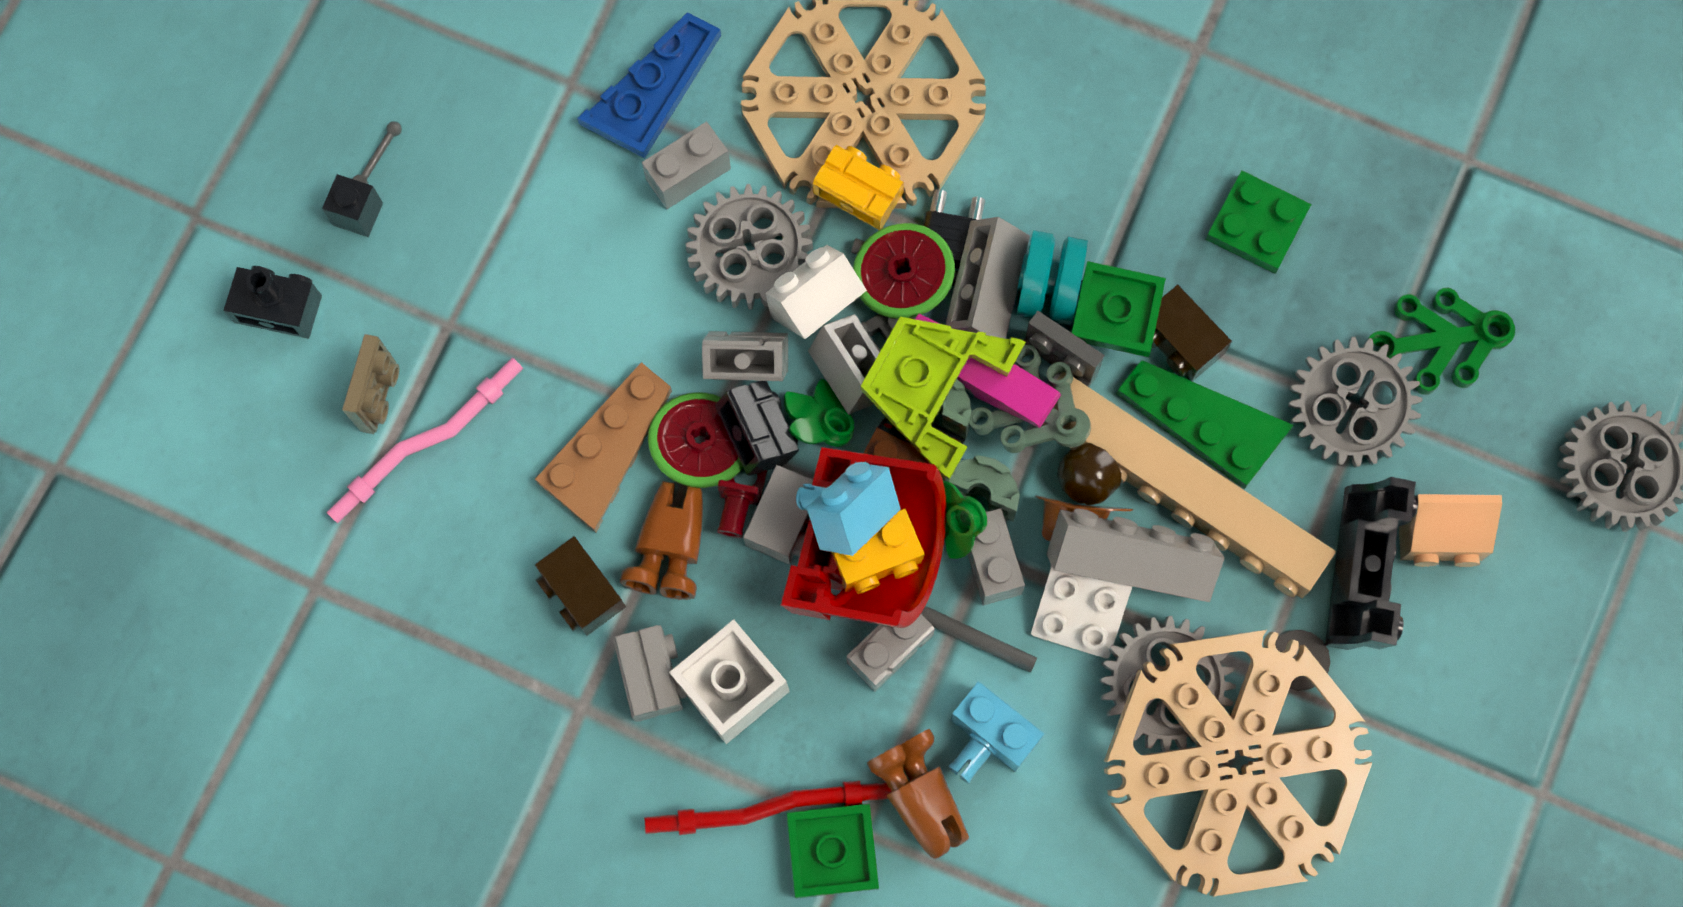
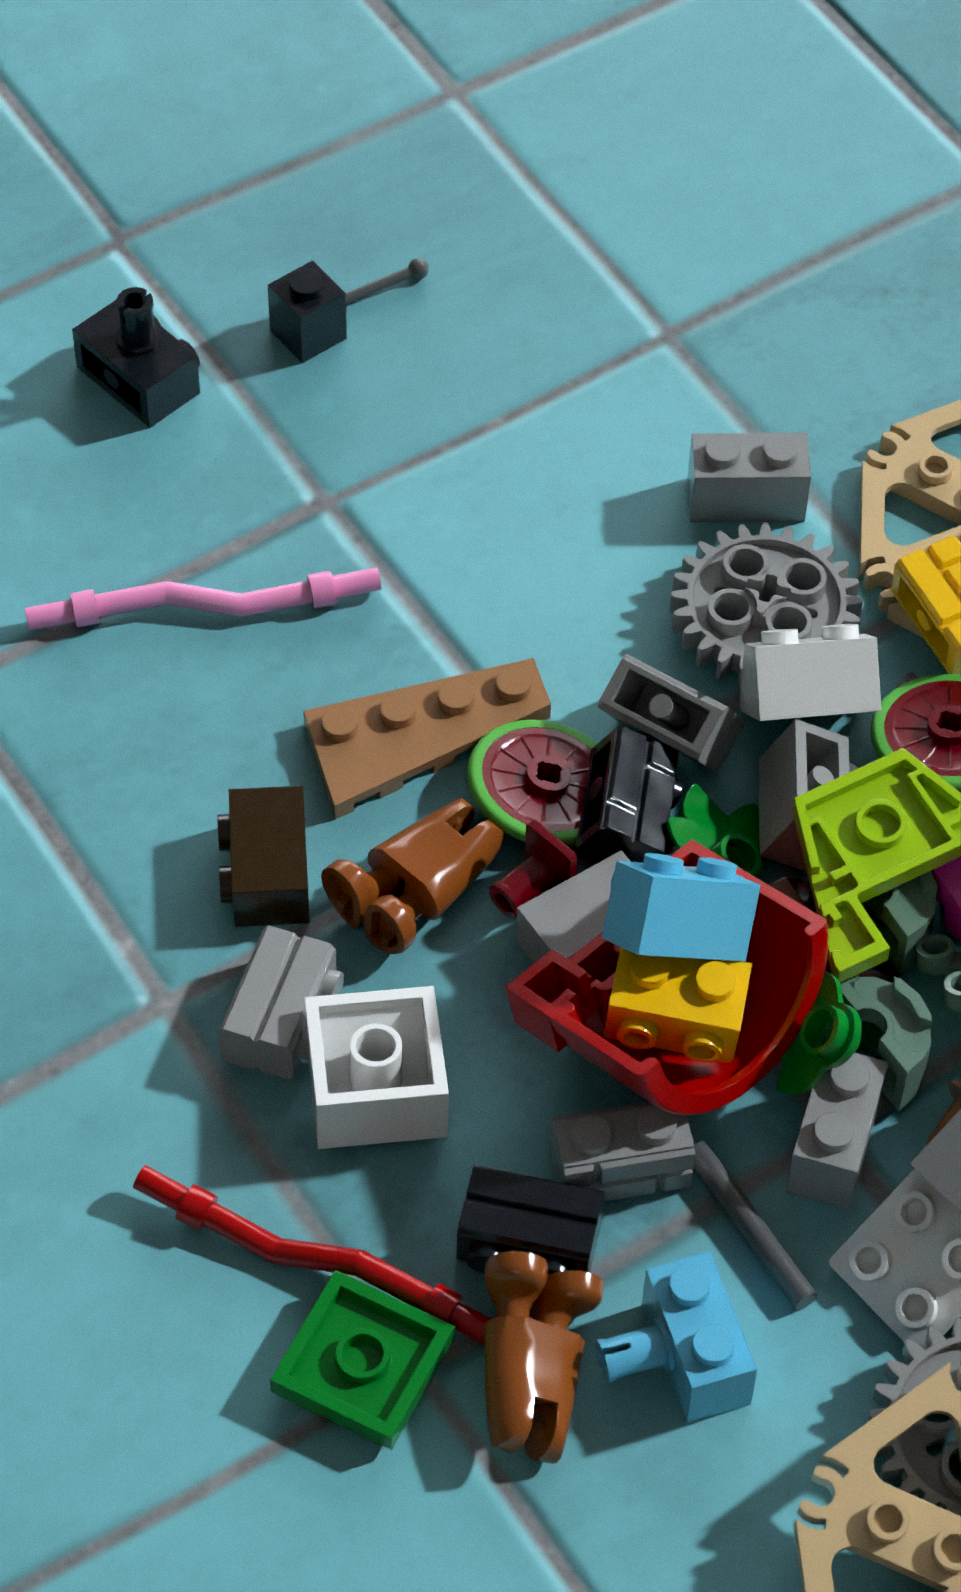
camera: 30 degrees right, 20 degrees down
dark tan tile [342,334,400,434] -> none
blue wing [577,12,721,159] -> none
none -> black brick [456,1165,605,1275]

